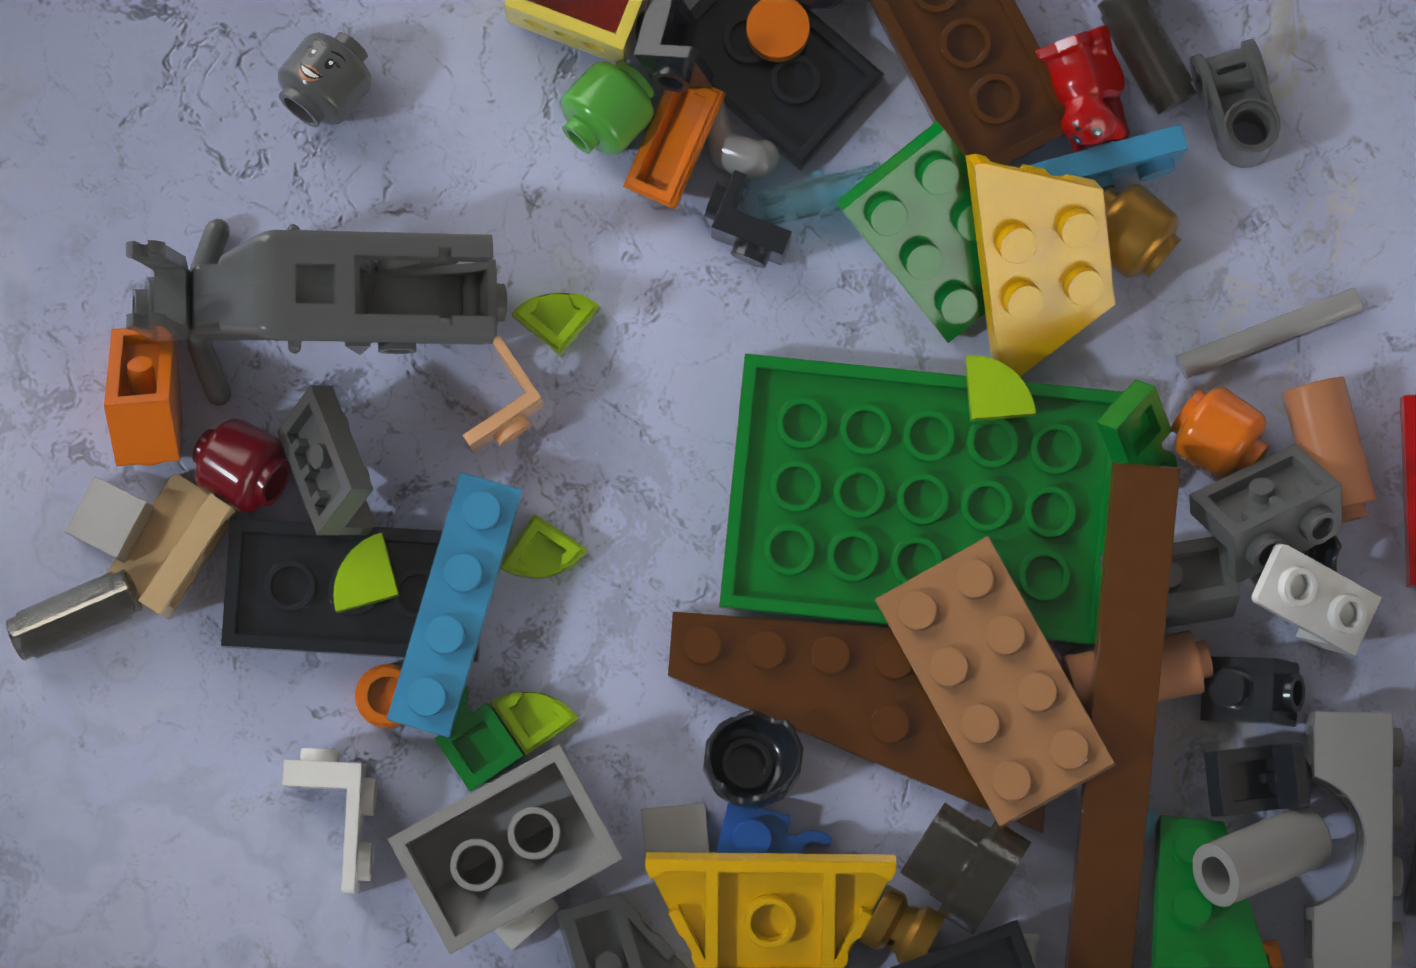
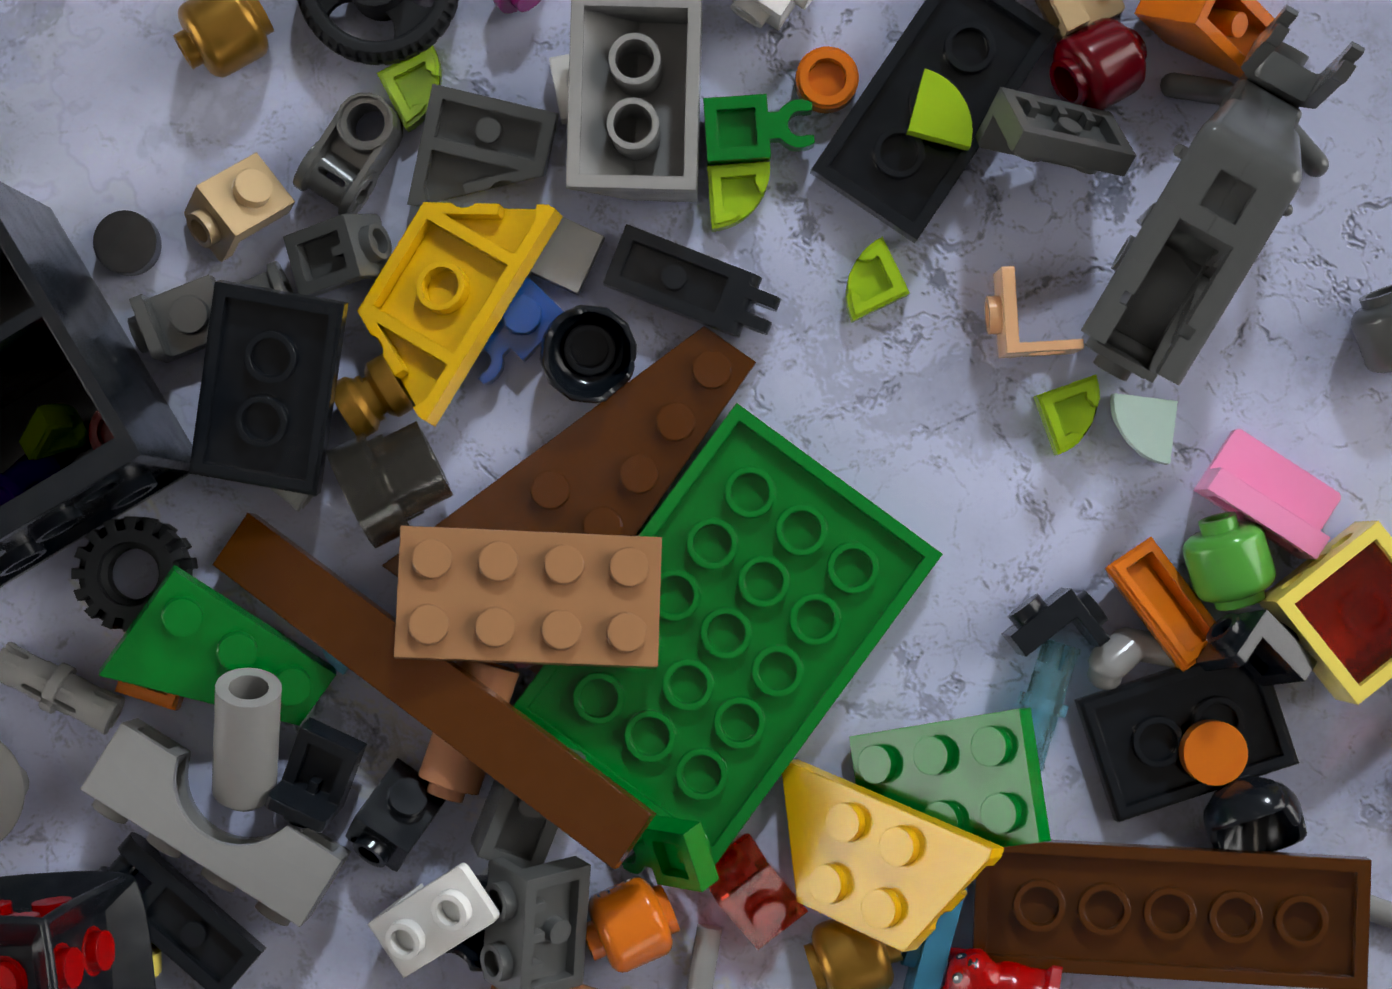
camera: 120 degrees right, 5 degrees up
dark azure plate [387,472,523,738] -> none
lime tile [965,355,1036,422] -> none
none -> black hinge [603,224,781,338]
none -> clear red bracket [709,833,808,950]
none -> light aqua tile [1110,393,1178,465]
none -> bright pink panel [1193,429,1341,559]

